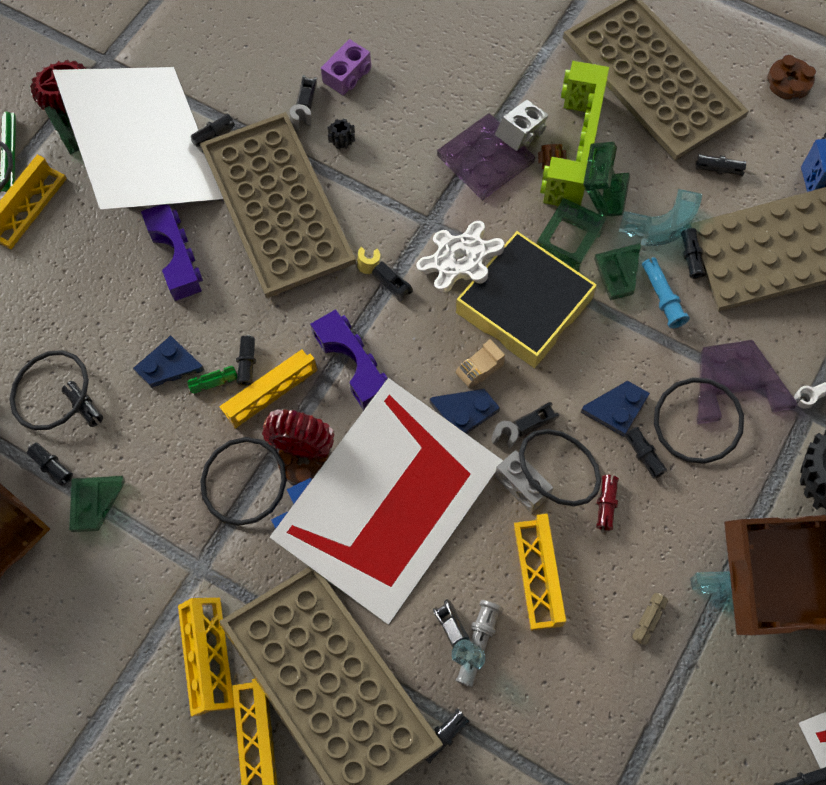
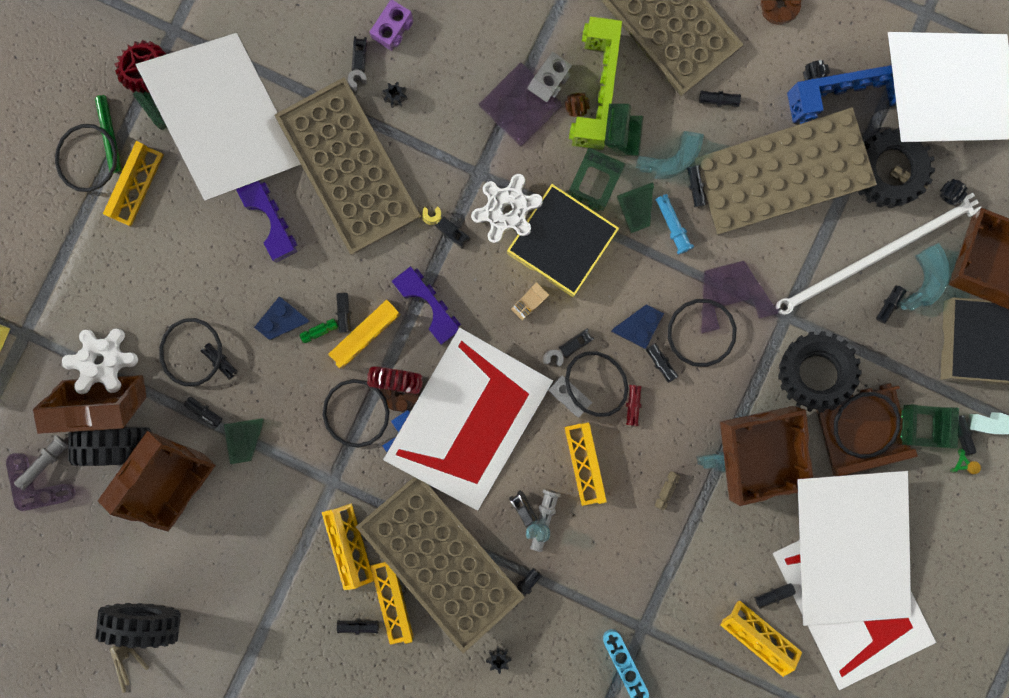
camera: 15 degrees left, 20 degrees up
black axle [190,113,235,147] -> none
dark blue wing [429,389,500,434] -> none
none -> black pin [337,618,379,635]

